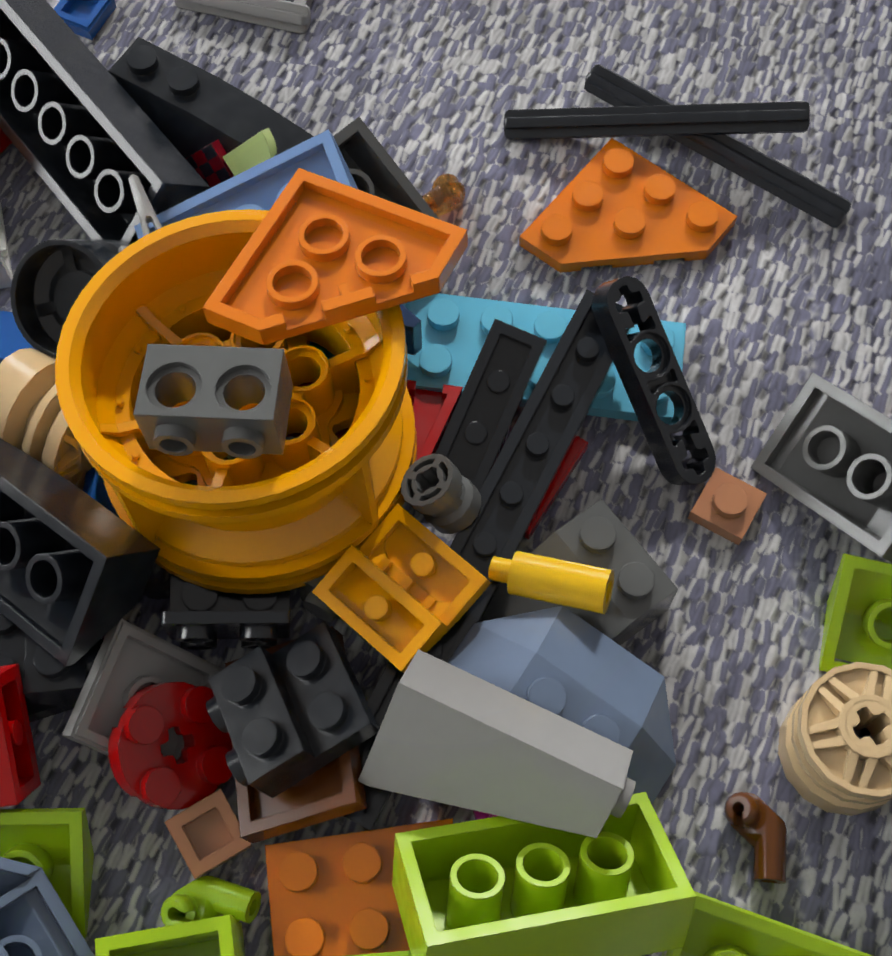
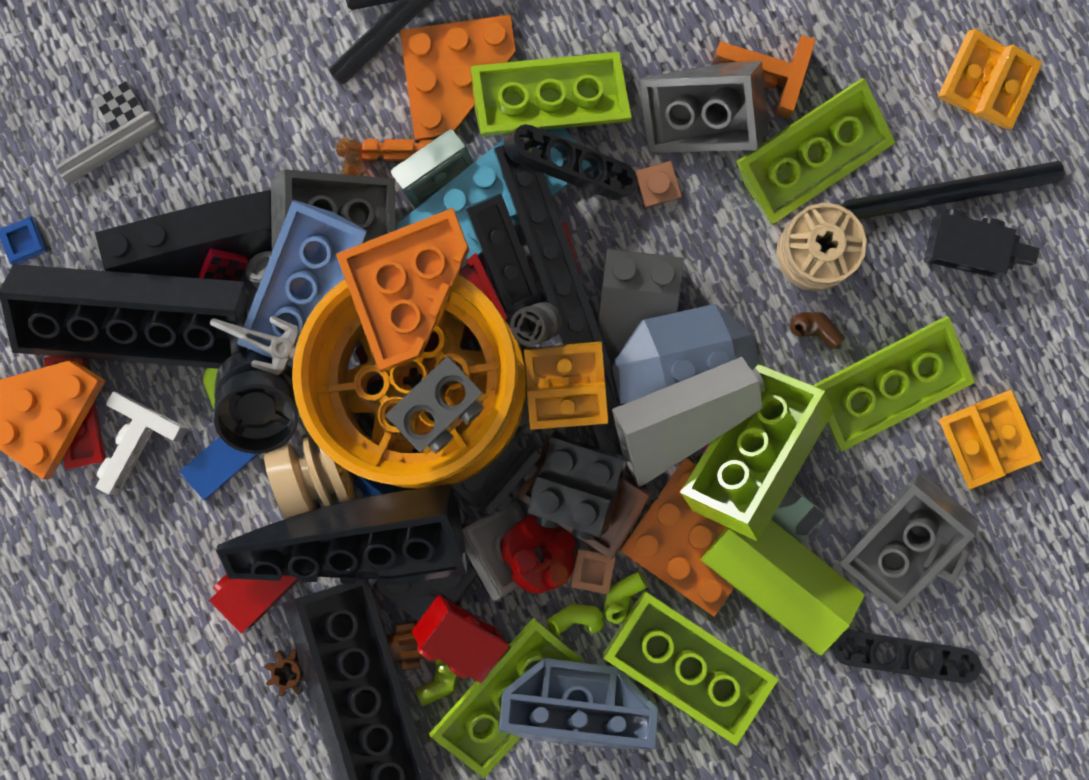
camera: 45 degrees left, 20 degrees up
yellowish green tile [223,127,277,176] -> none
yellow cylinder [488,551,614,614] -> none
none -> orange axle [362,139,433,162]
none -> slope [391,129,474,207]
none -> lime slope [471,52,632,137]
none -> lime arm [547,603,605,635]

